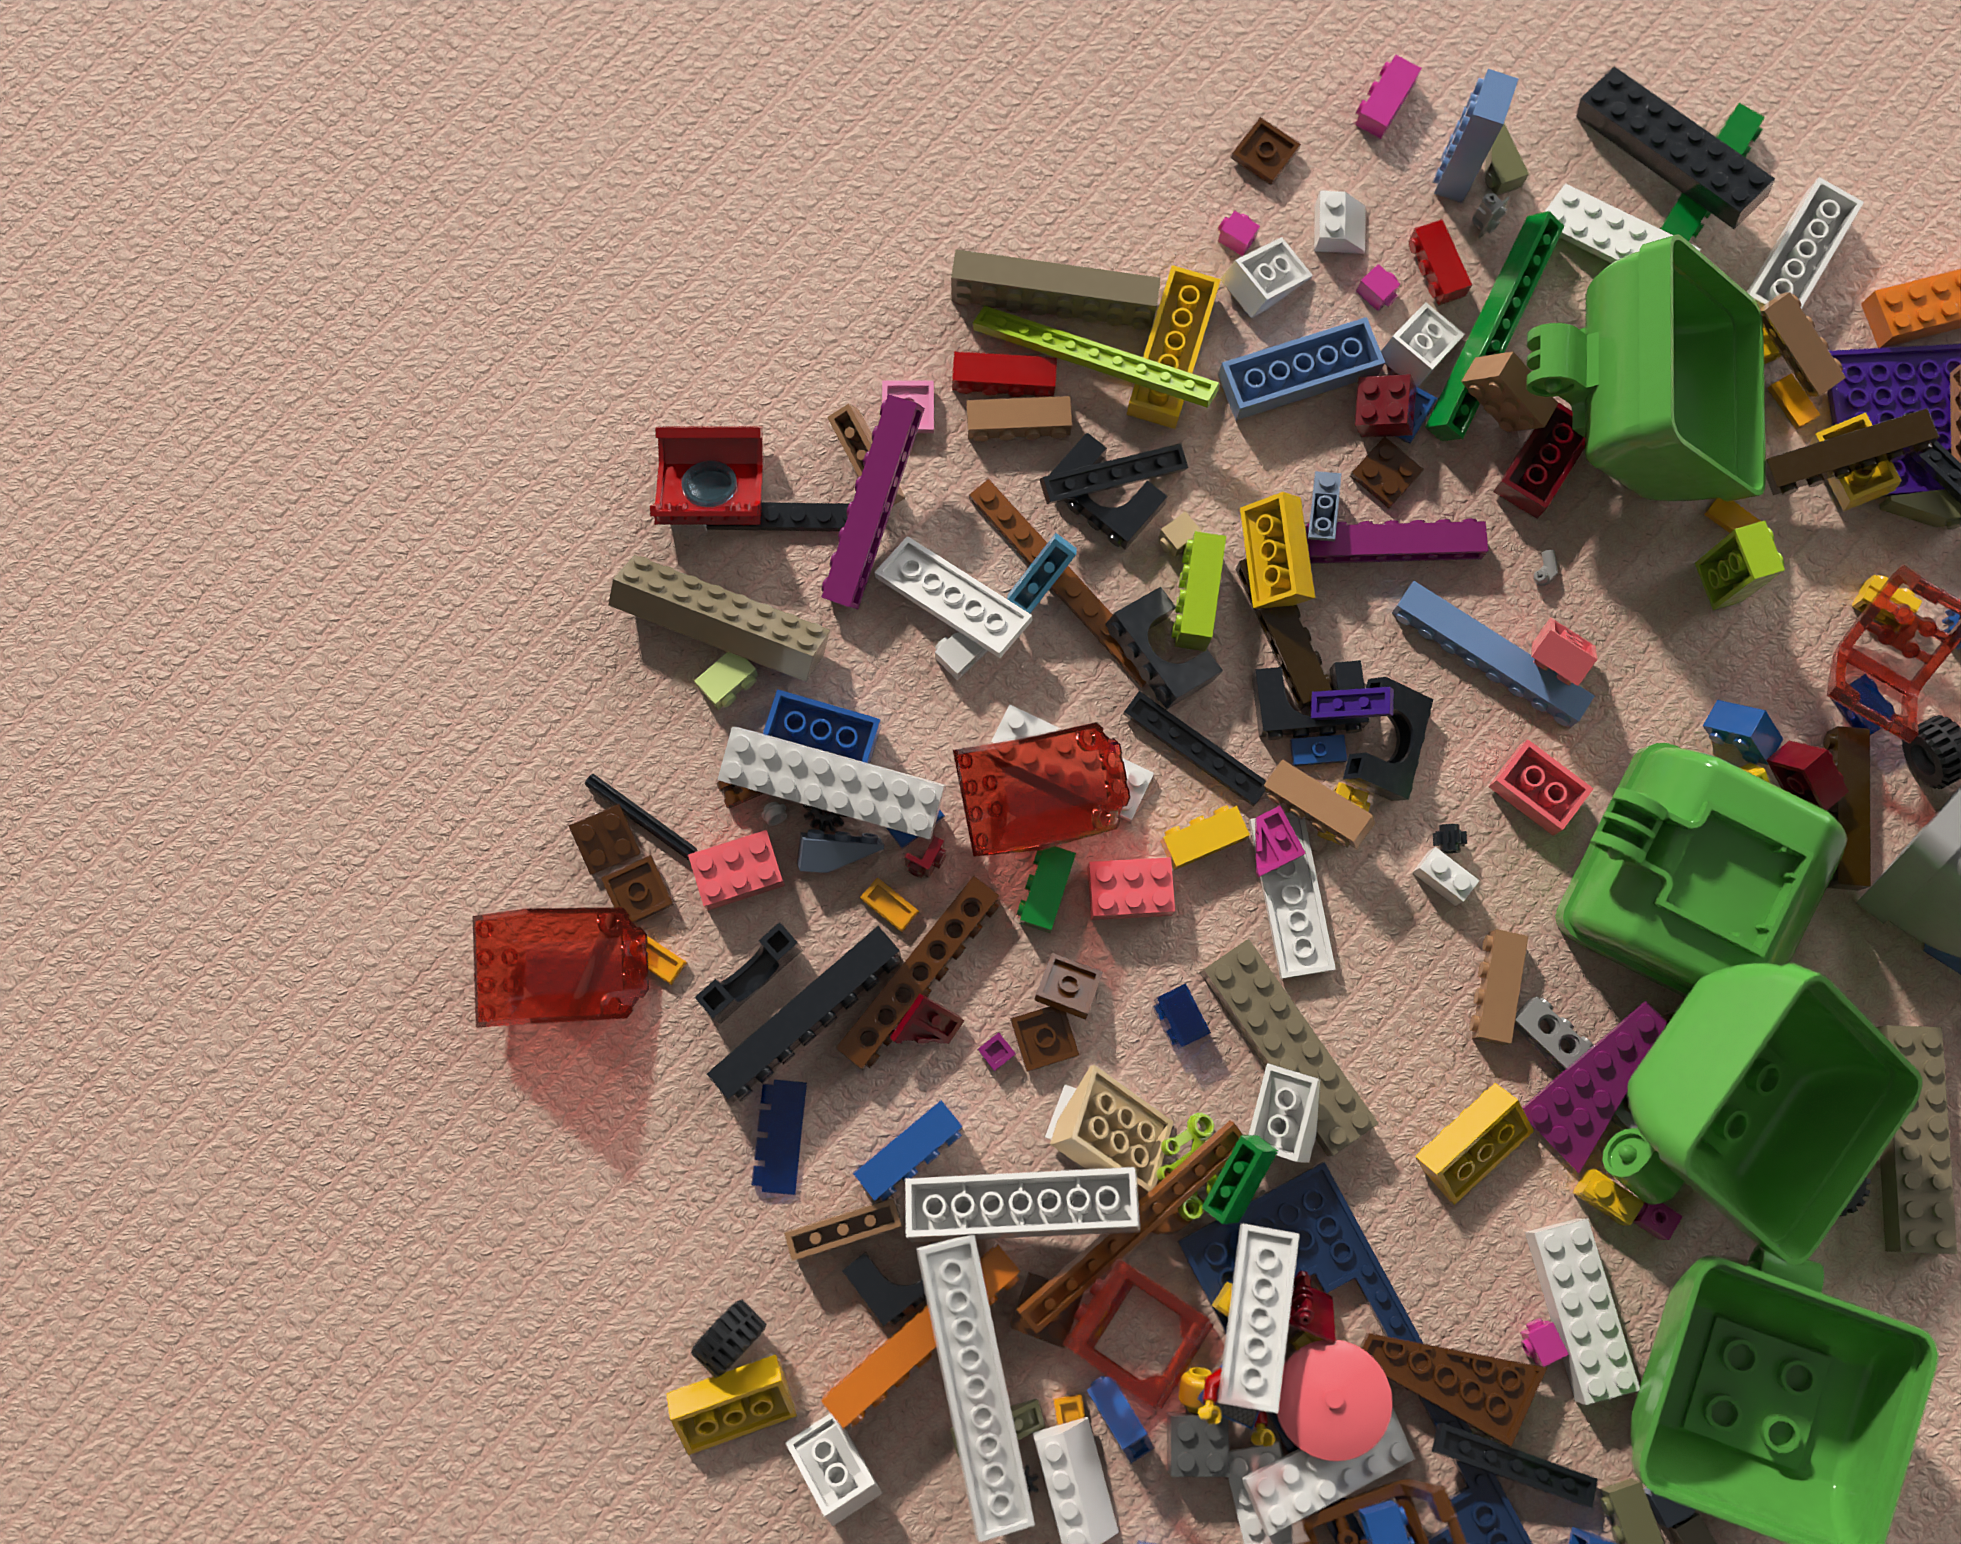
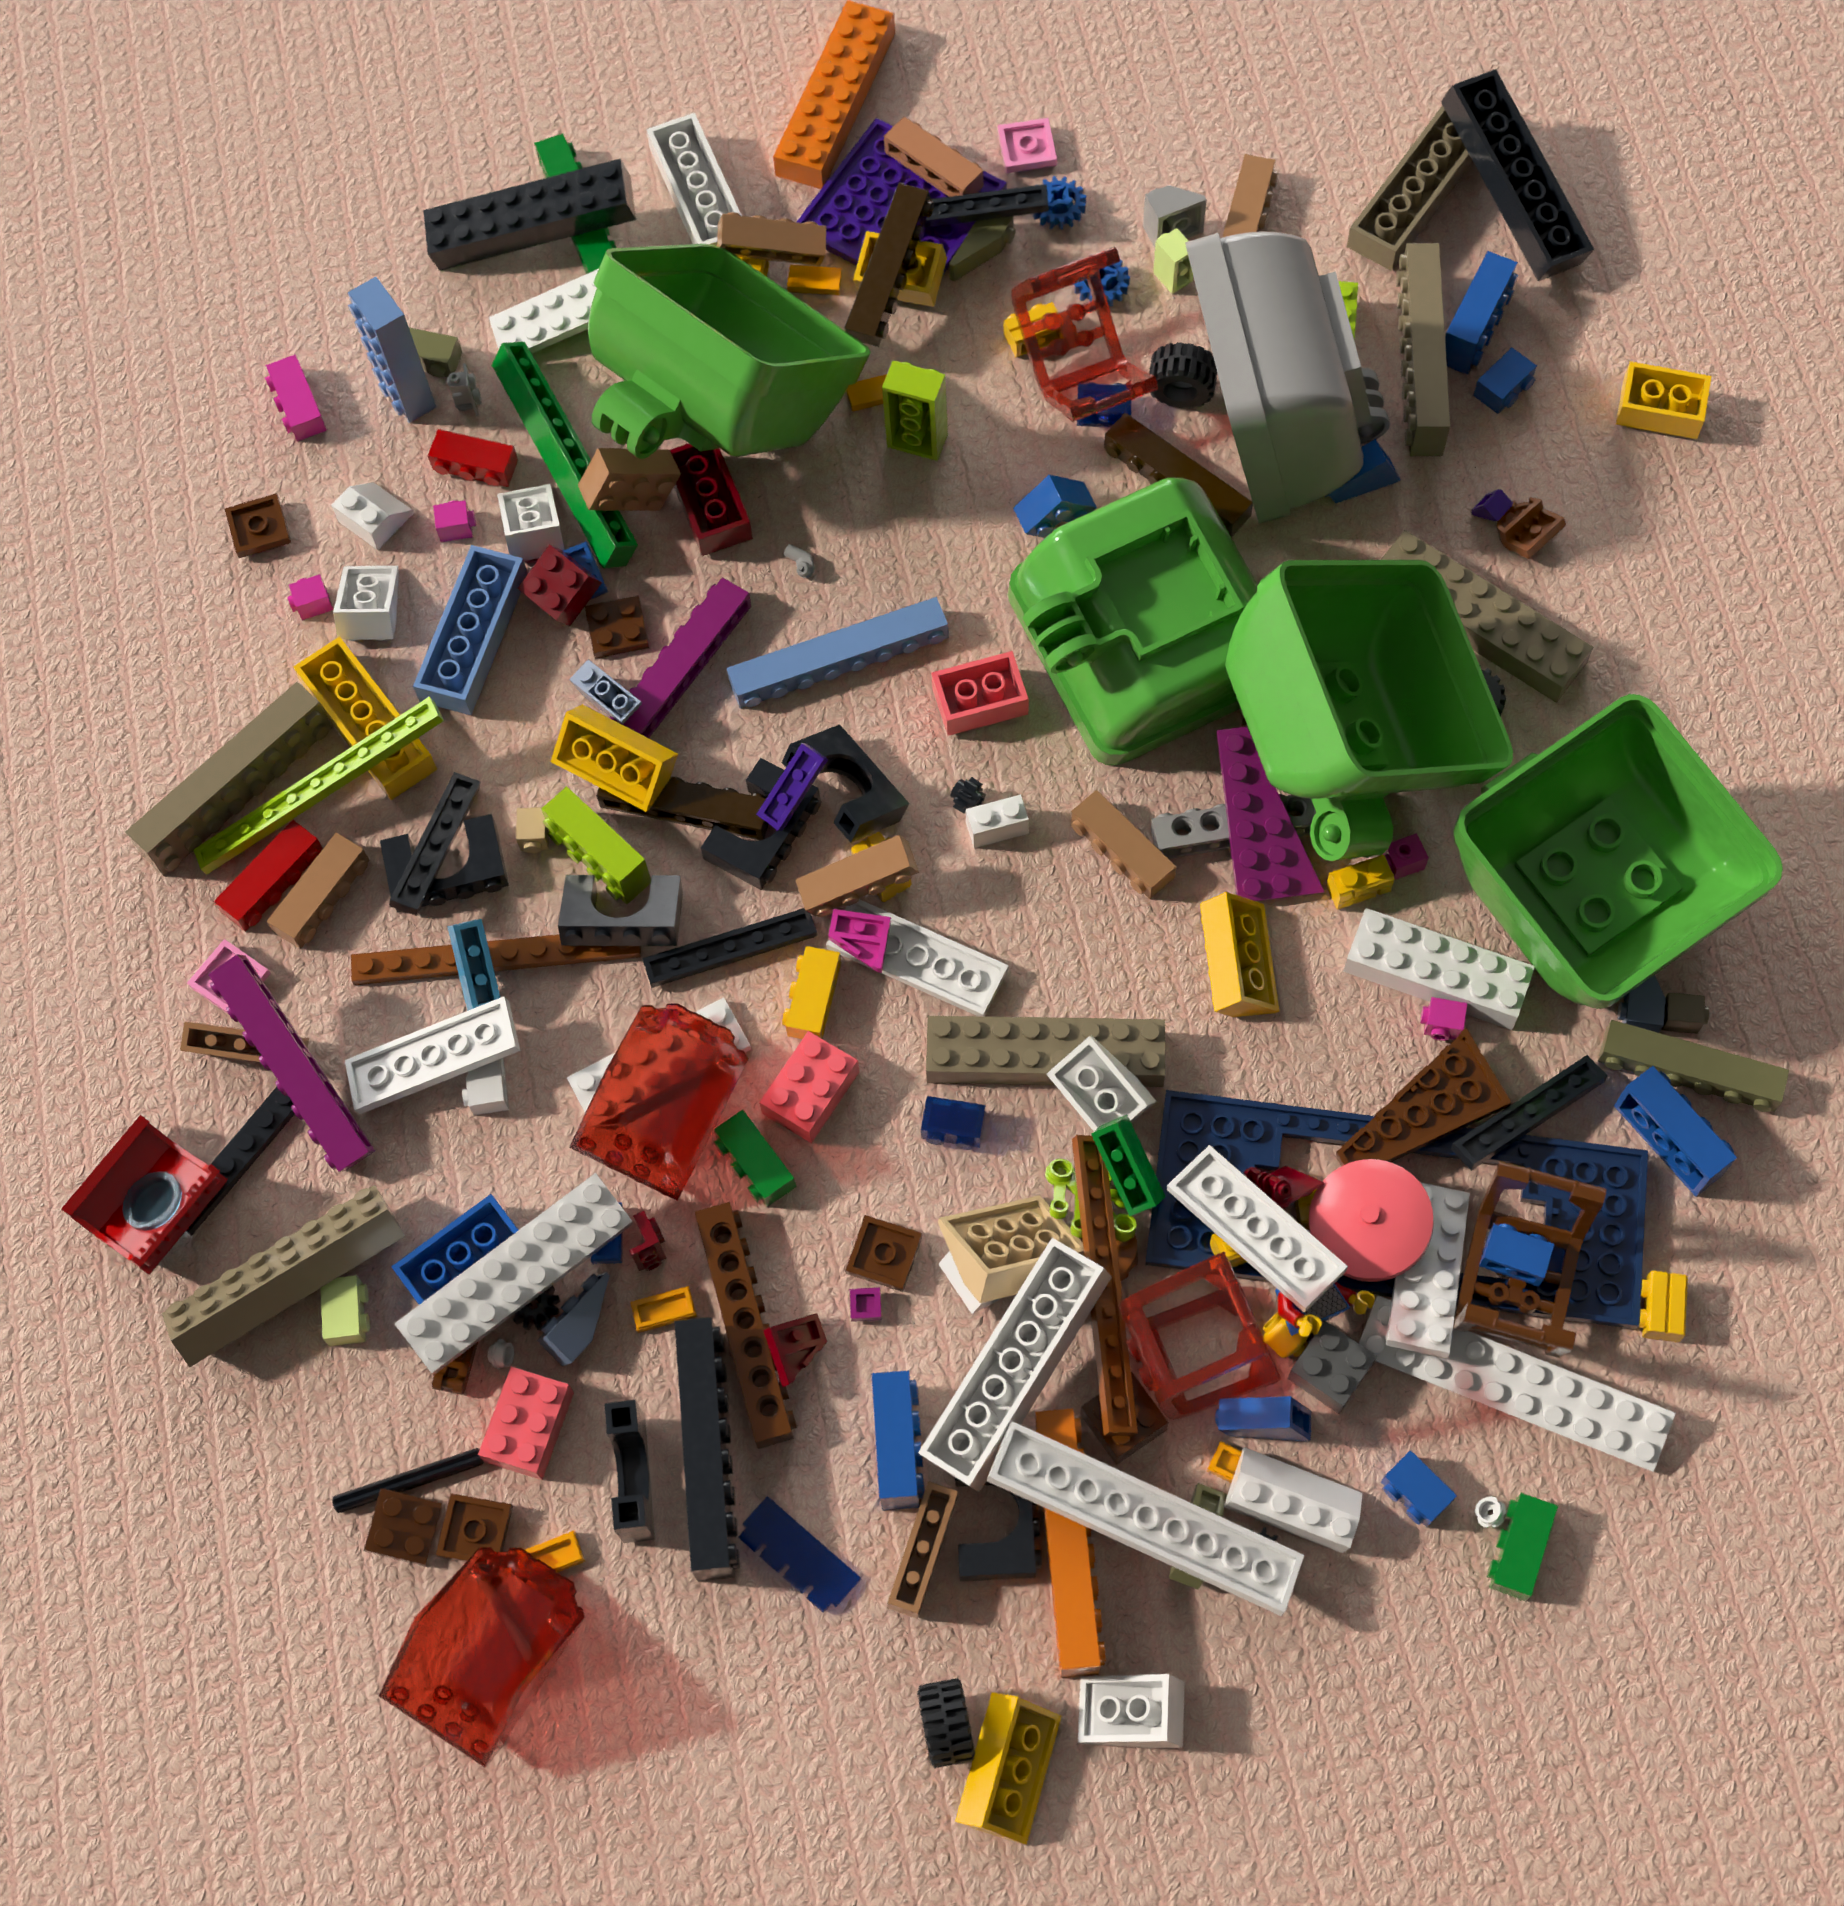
camera: 45 degrees left, 10 degrees down
plate [1034,953,1103,1020] -> none
blue plate [1290,734,1347,766] -> none
coral brick [1531,617,1598,686] -> none
dark red brick [1766,740,1849,811] -> none

